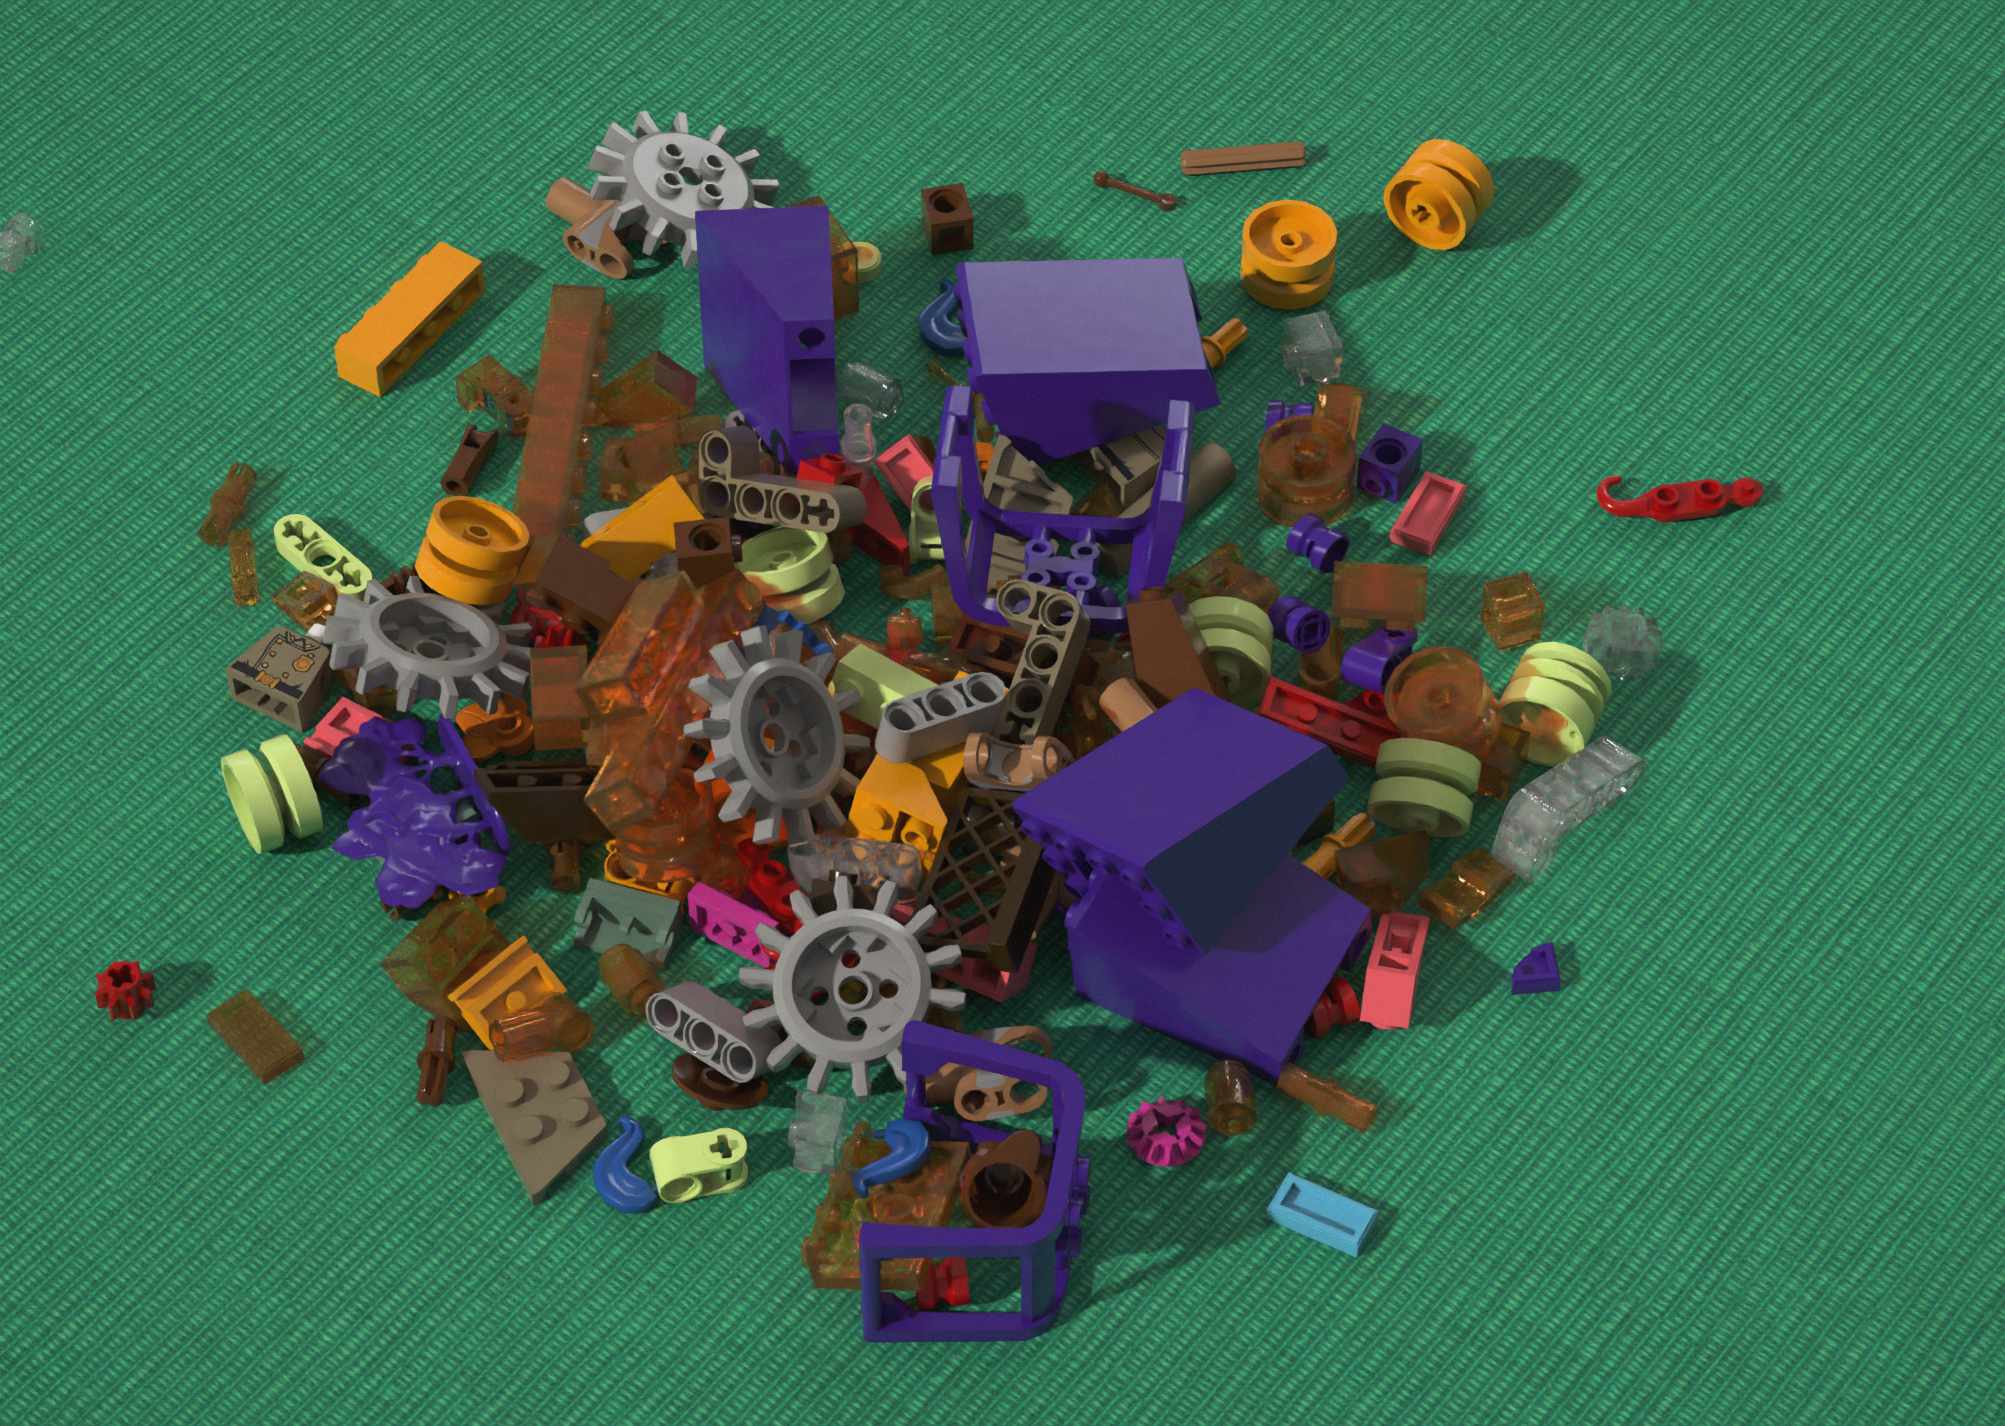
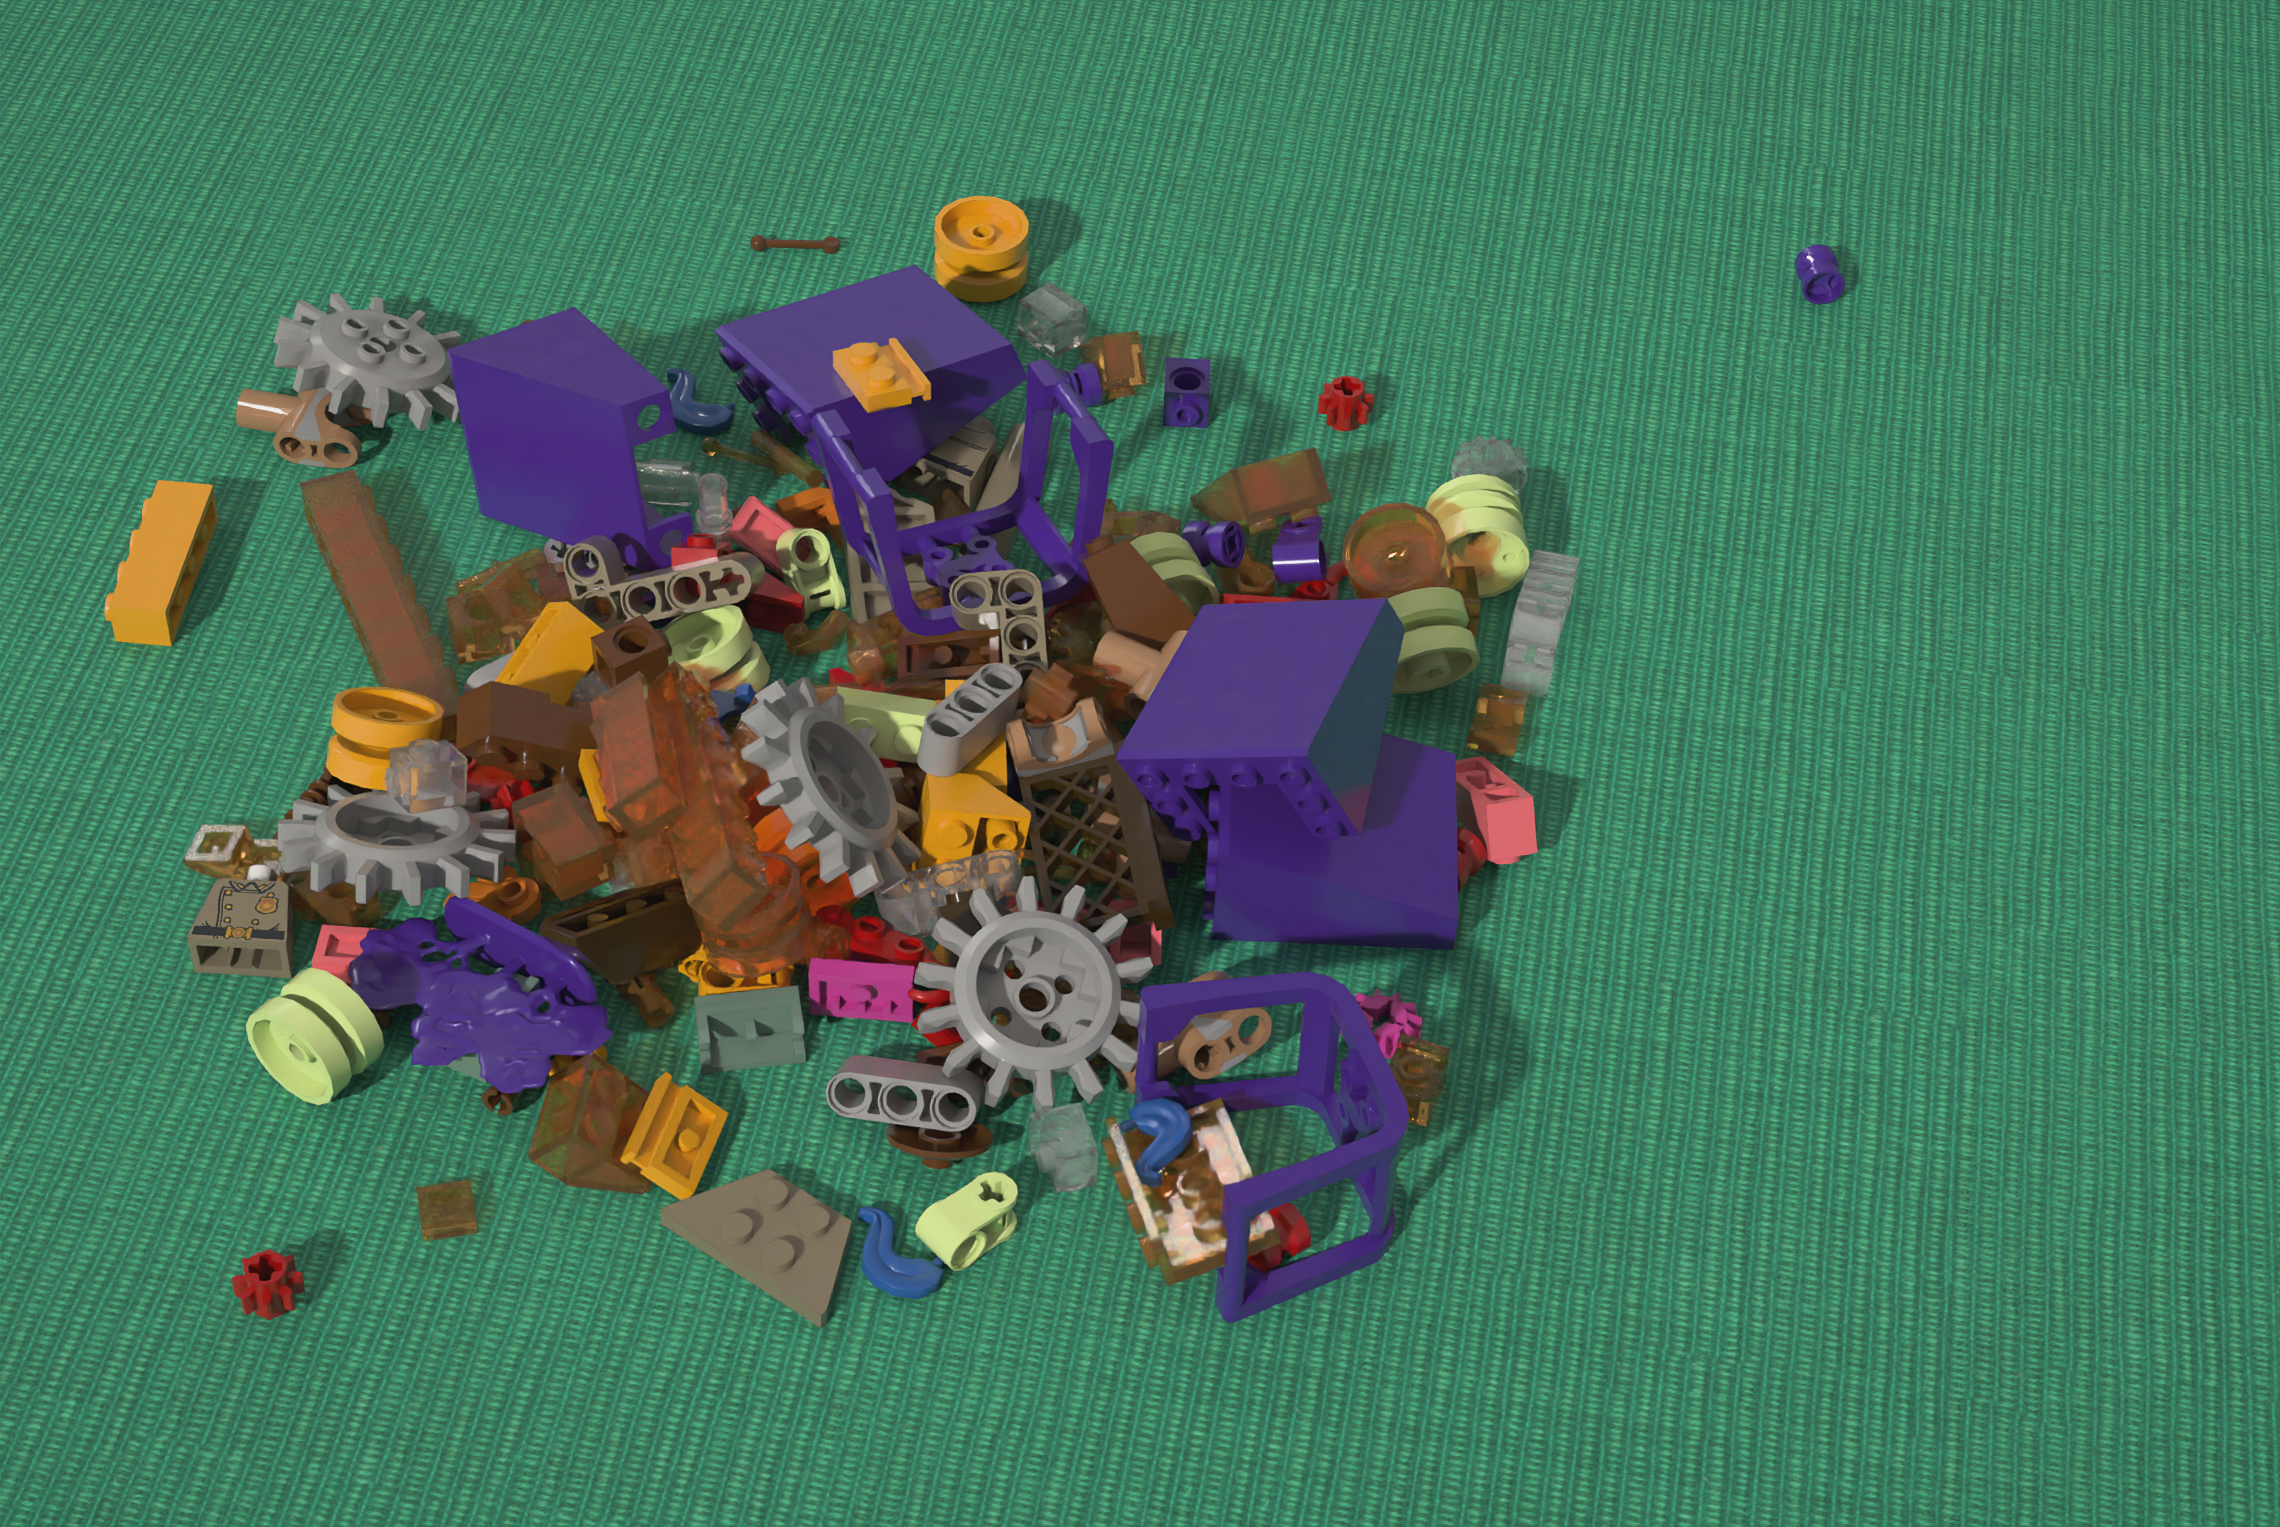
camera: 30 degrees left, 5 degrees down
clear orange pin [198,462,257,547] -> none
clear orange tile [206,989,305,1085] -> none
clear orange axle [228,528,259,607] -> none
yellowish green beam [274,514,372,602] -> none
reddish brown axle [416,1016,458,1107] -> none
reddish brown bar [440,424,499,496] -> none
clear orange leg [455,355,536,437] -> none
clear orange piece [489,992,595,1062] -> none
clear orange slope [595,350,697,430] -> none
clear orange brick [599,944,665,1015] -> none
reddish brown brick [921,183,974,255] -> none
reddish brown piece [959,1129,1054,1228] -> none
medium nougat axle [1180,141,1306,176] -> none
clear orange brick [1204,1060,1257,1136] -> none
clear orange wheel [1256,415,1357,527] -> none
medium azure tile [1266,1172,1379,1258] -> none
clear orange pin [1276,1062,1378,1134] -> none
dark purple wheel [1286,512,1350,574] -> none
clear orange slope [1335,830,1430,917] -> none
light orange wheel [1384,139,1495,250] -> none
coral tile [1390,471,1467,556] -> none
clear orange brick [1480,571,1545,651] -> none
dark purple tile [1511,942,1561,995] -> none
red piece [1596,475,1763,523] -> none
none -> clear brick [384,739,468,814]
none -> clear orange tile [416,1180,478,1241]
none -> light orange plate [833,338,931,413]
none -> clear orange gear [1019,663,1079,724]
none -> red gear [1317,376,1374,432]
none -> clear orange brick [1389,1033,1450,1127]

